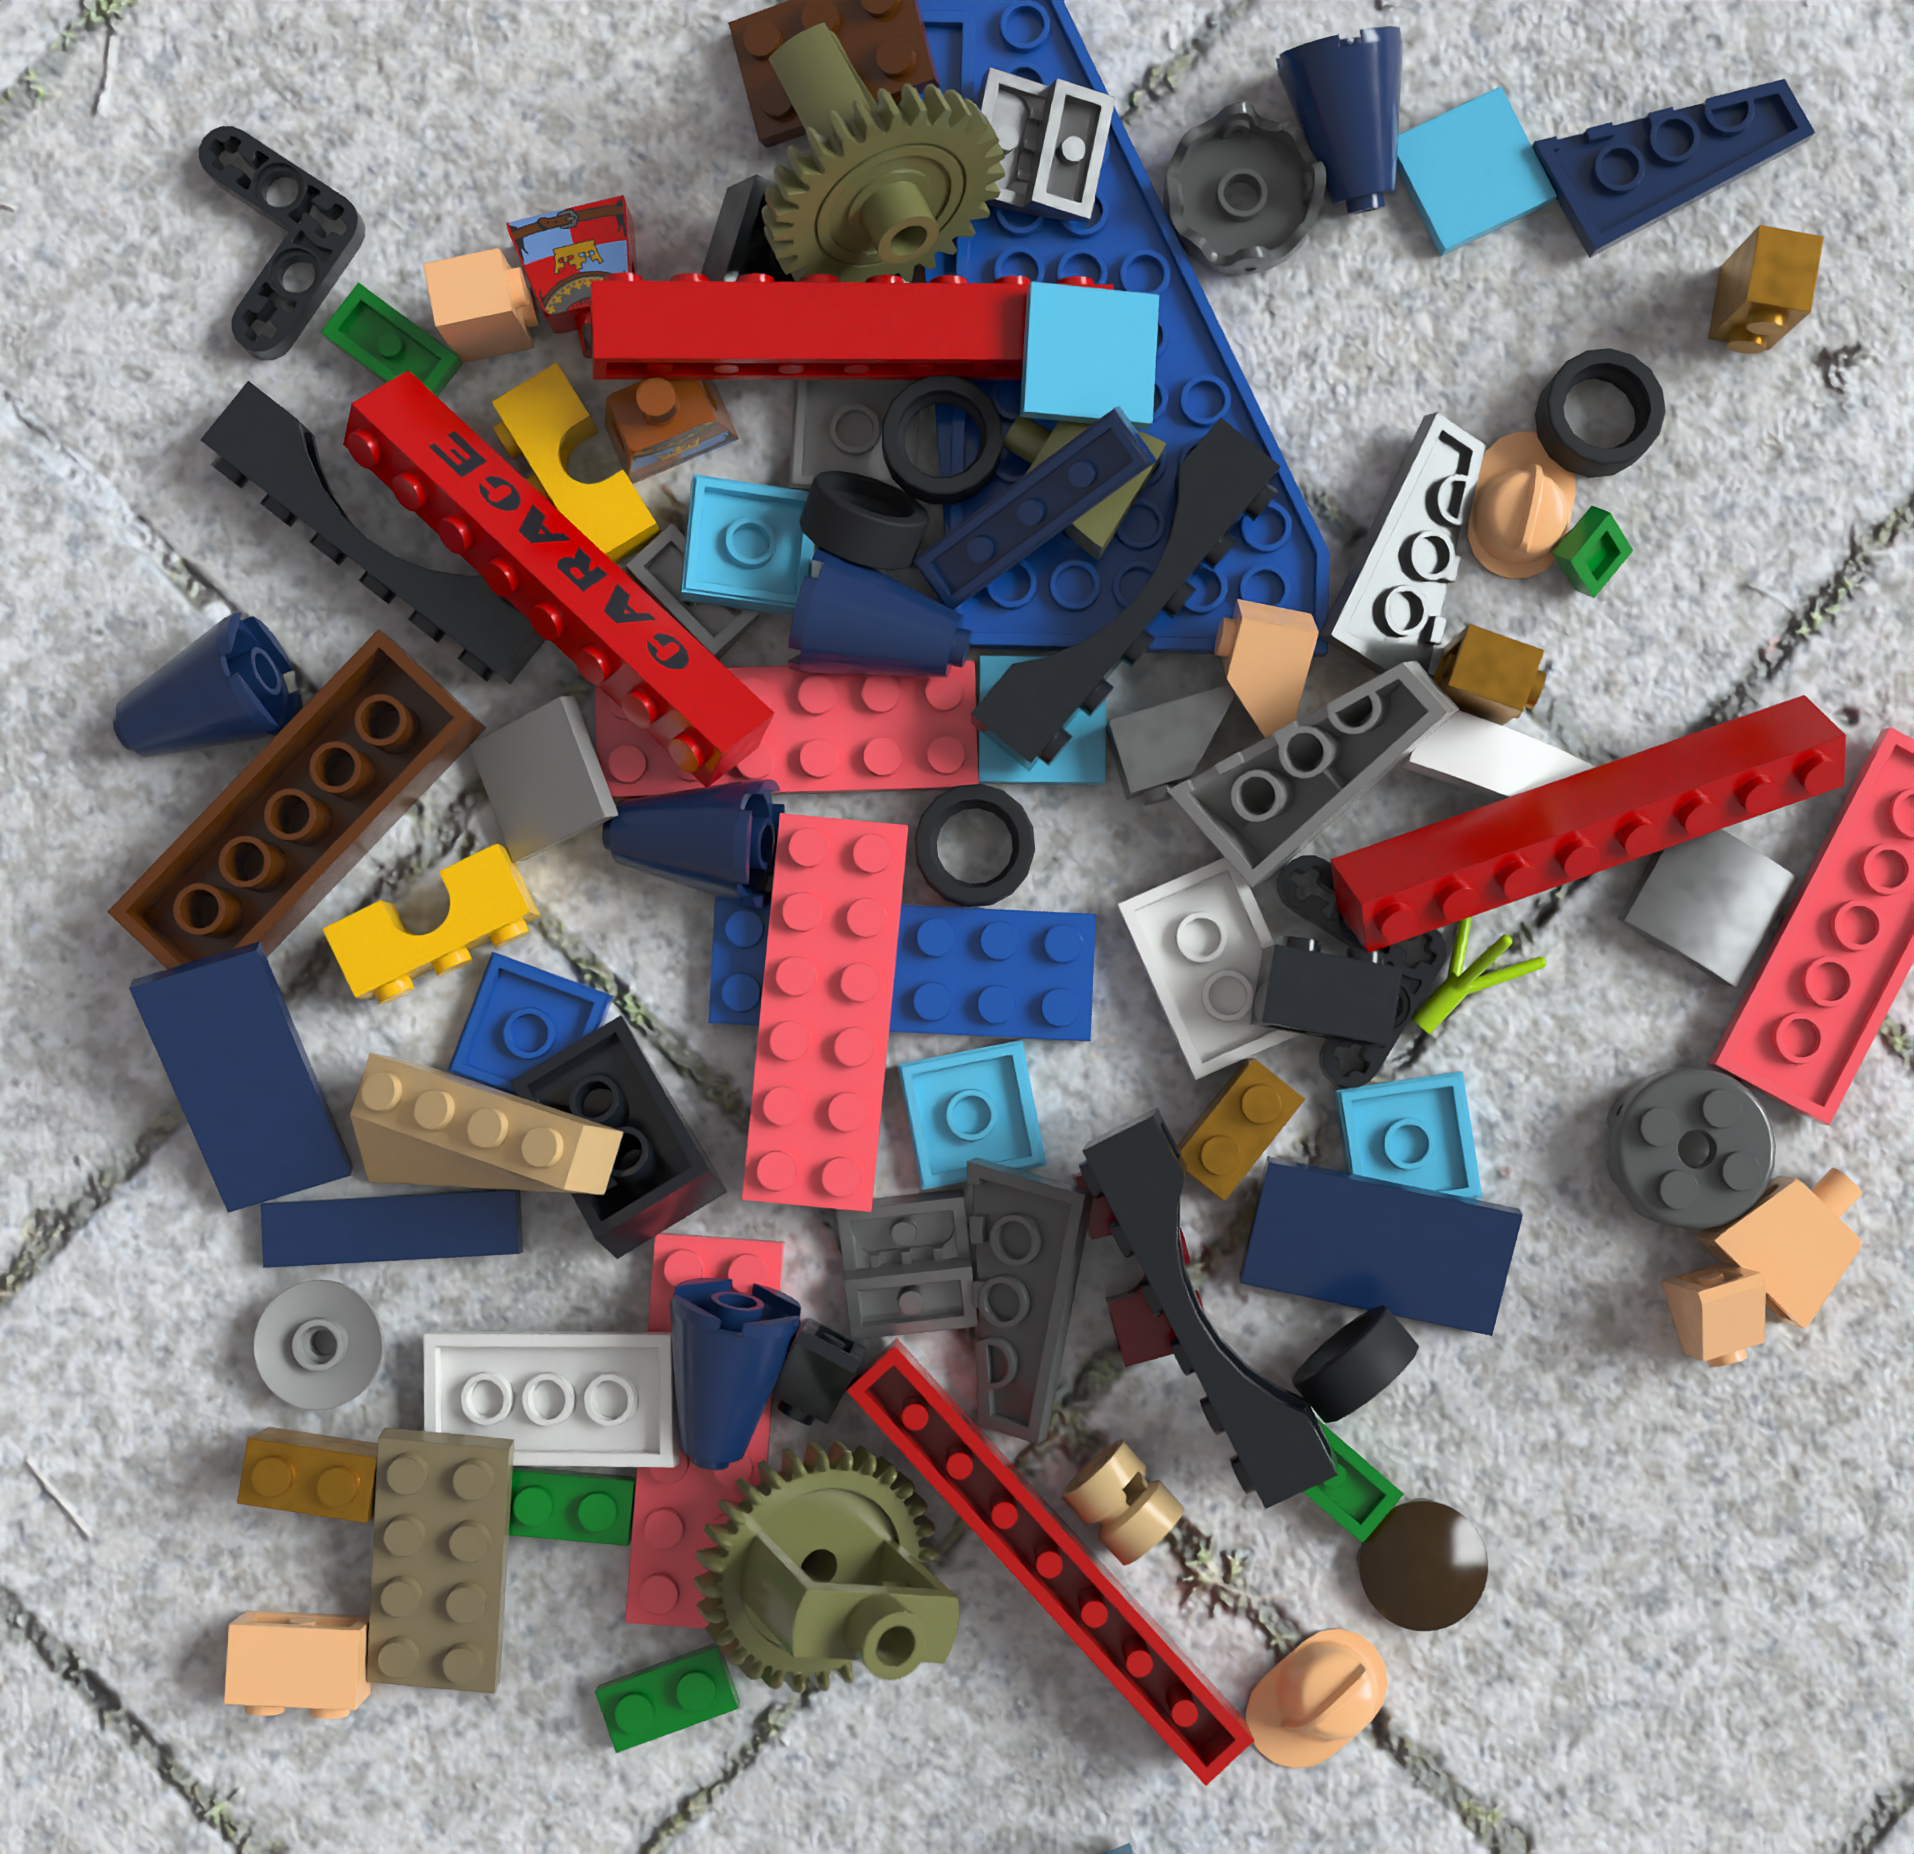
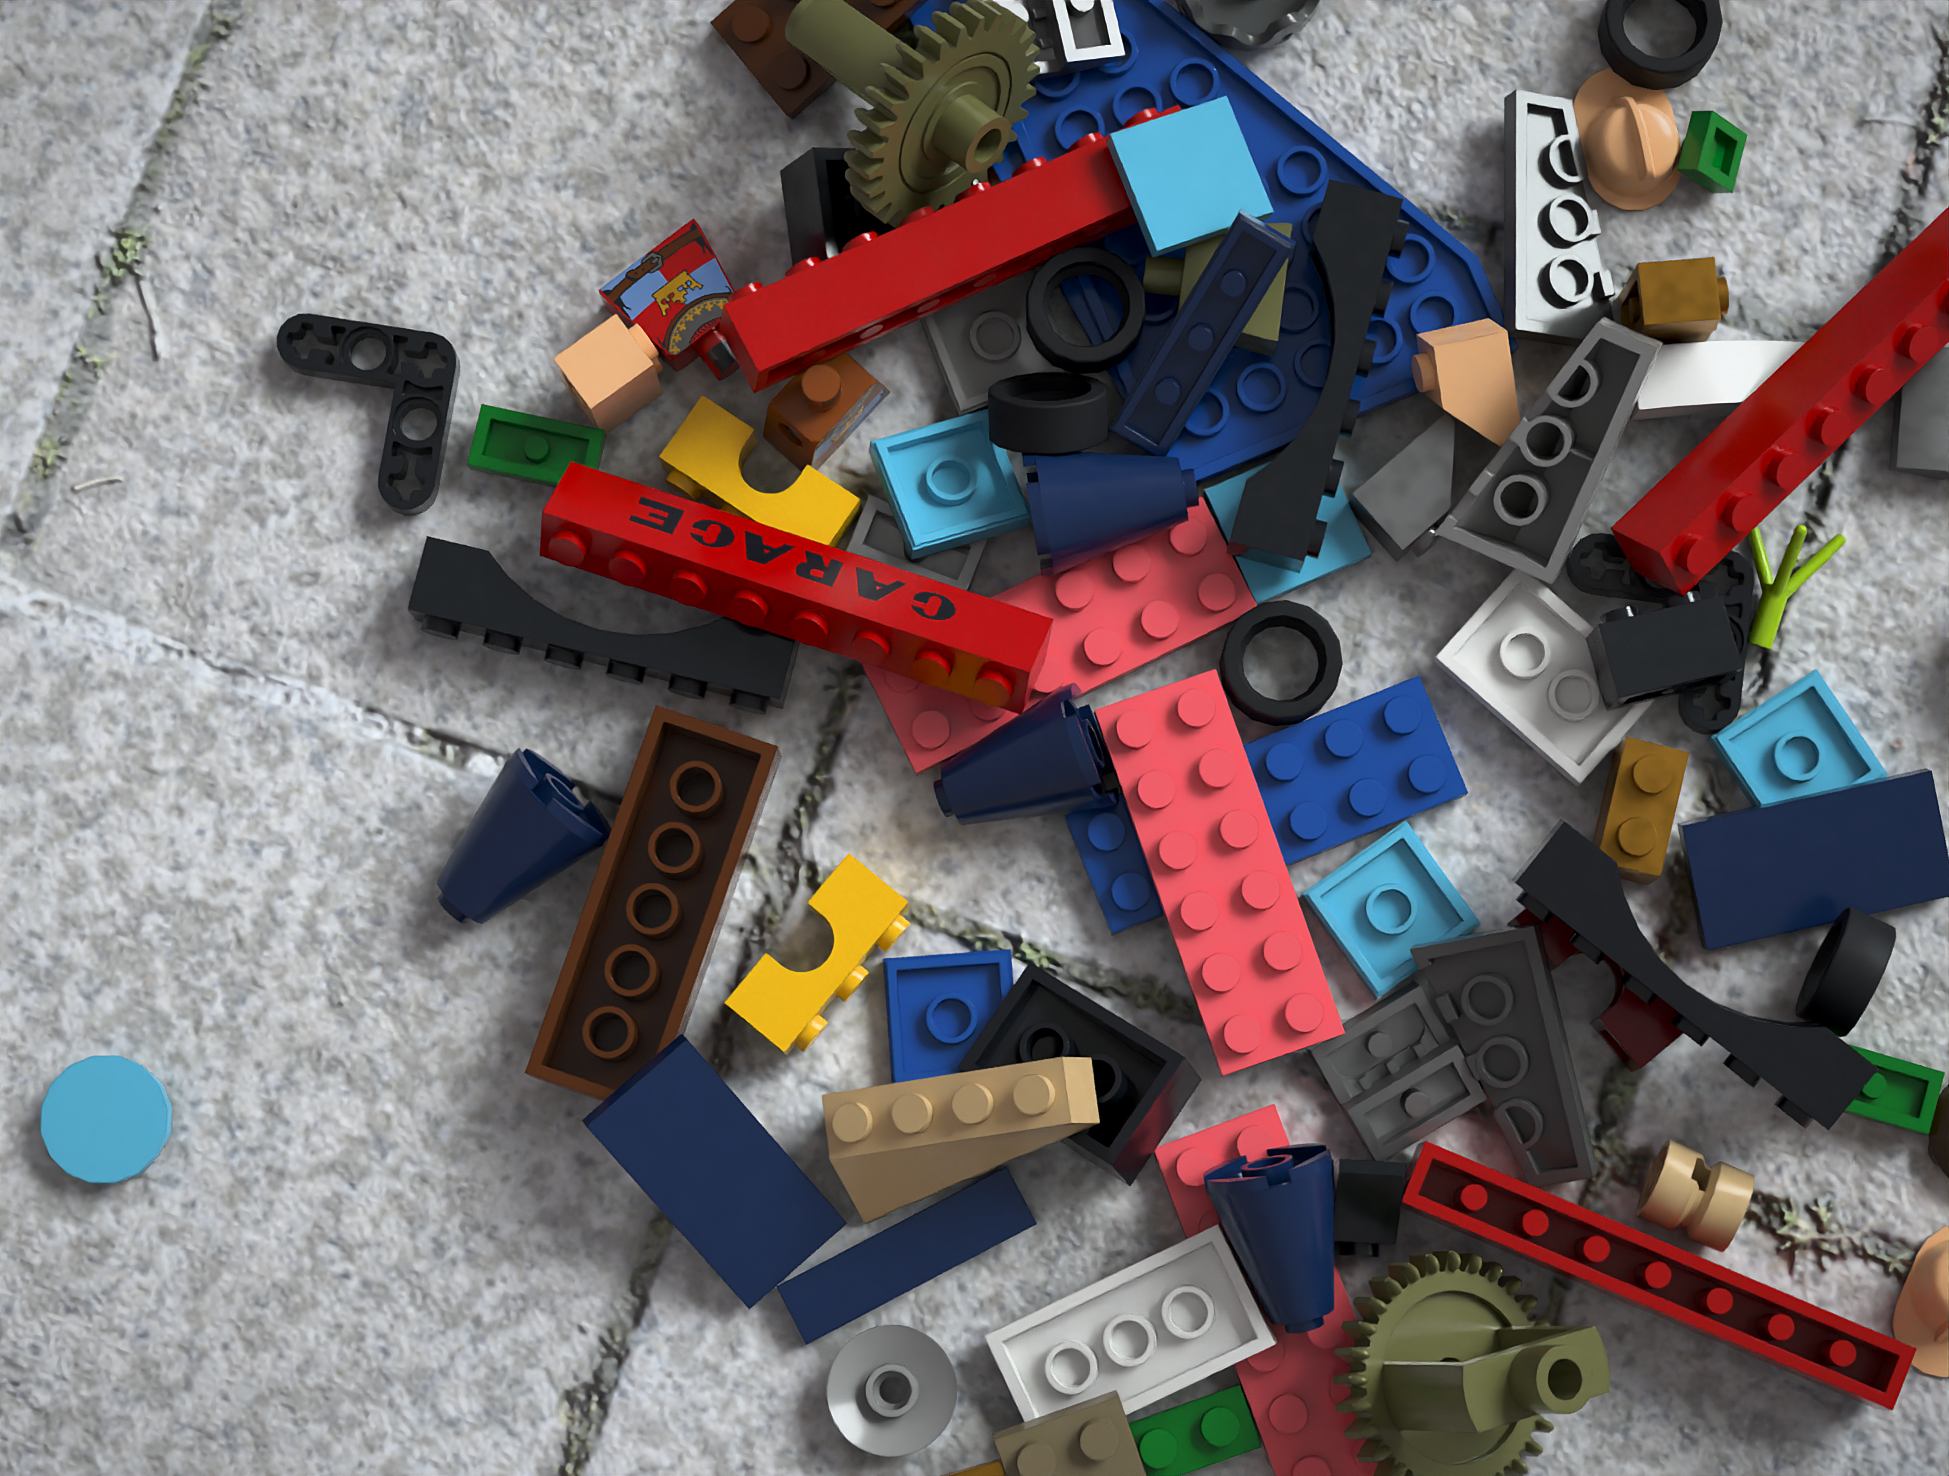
camera: 25 degrees left, 5 degrees down
light grey tile [469,695,619,862] -> none

